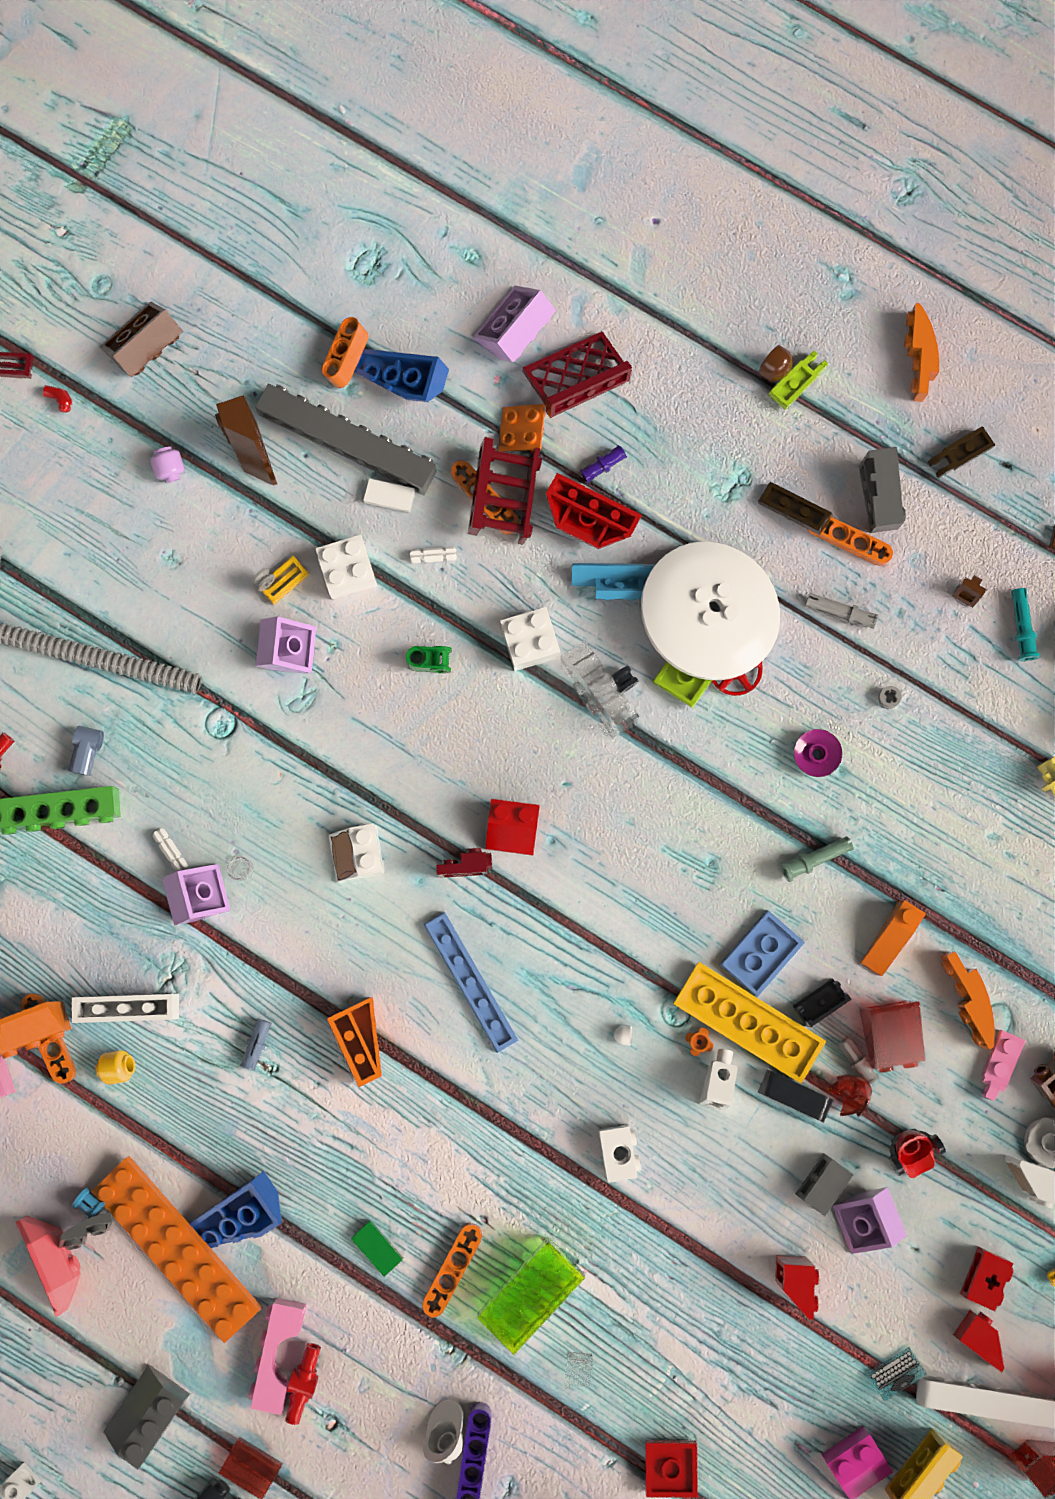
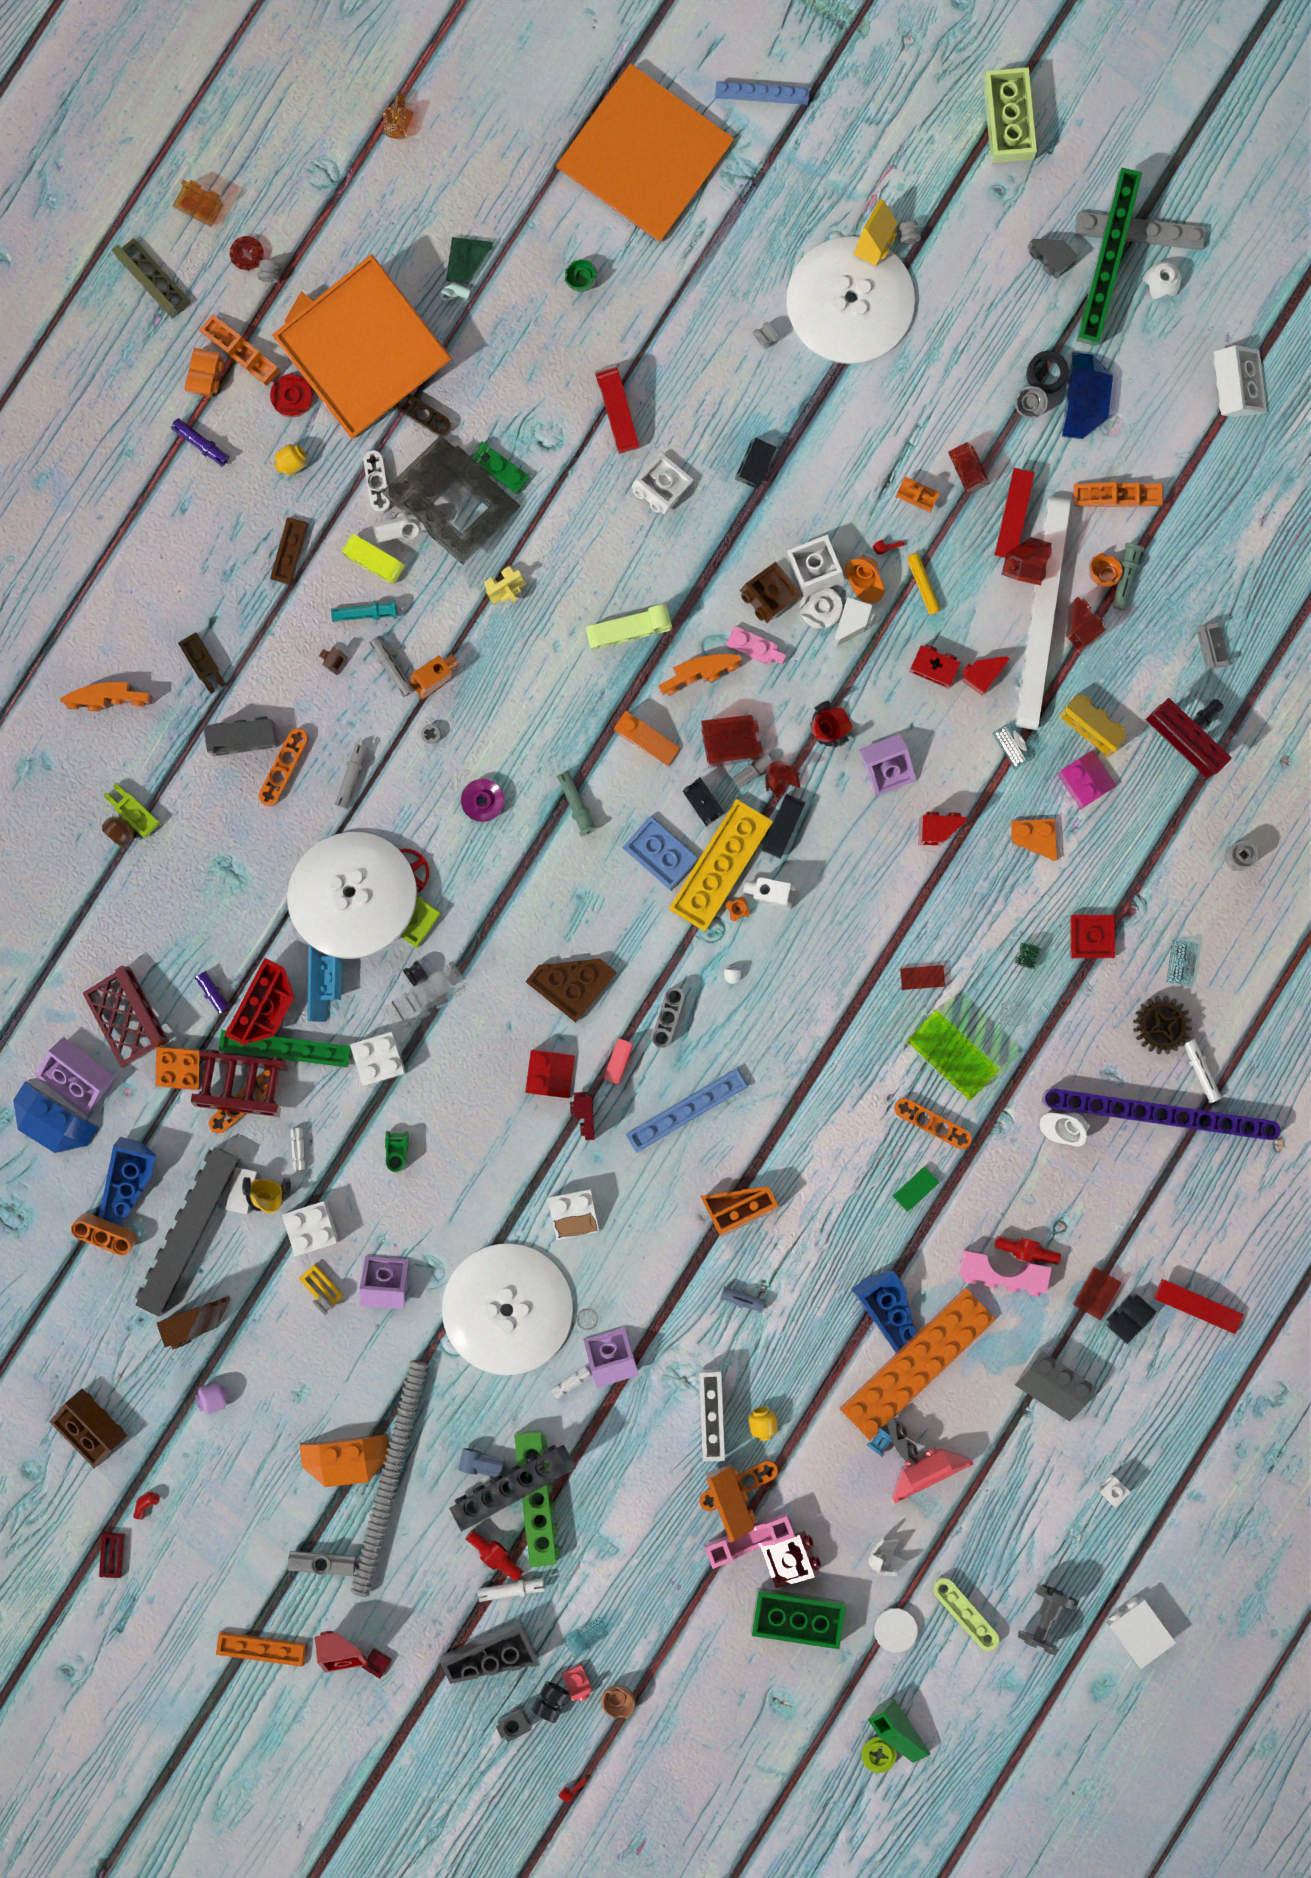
camera: 90 degrees left, 5 degrees up
white brick [598,1124,641,1182] -> none
dark brown tile [758,481,832,535] -> none
dark grey hinge [795,1153,853,1216] -> none
none -> blue wedge [13,1082,99,1153]
none -> green plate [218,1030,351,1068]
none -> yellow cap [242,1177,291,1213]
none -> orange wedge [300,1434,388,1487]
none -> light grey pin [368,635,415,697]
none -> orange torso [410,654,459,700]
none -> white dish [442,1243,573,1375]
none -> black brick [449,1444,576,1532]
none -> reddish brown plate [525,959,617,1023]
none -> yellowish green beam [585,604,672,649]
none -> coral slope [604,1039,633,1084]
none -> light grey beam [652,987,684,1048]
none -> clear red tile [900,965,945,990]
none -> orange wing [1010,819,1057,861]
none -> clear green wheel [1014,942,1041,970]

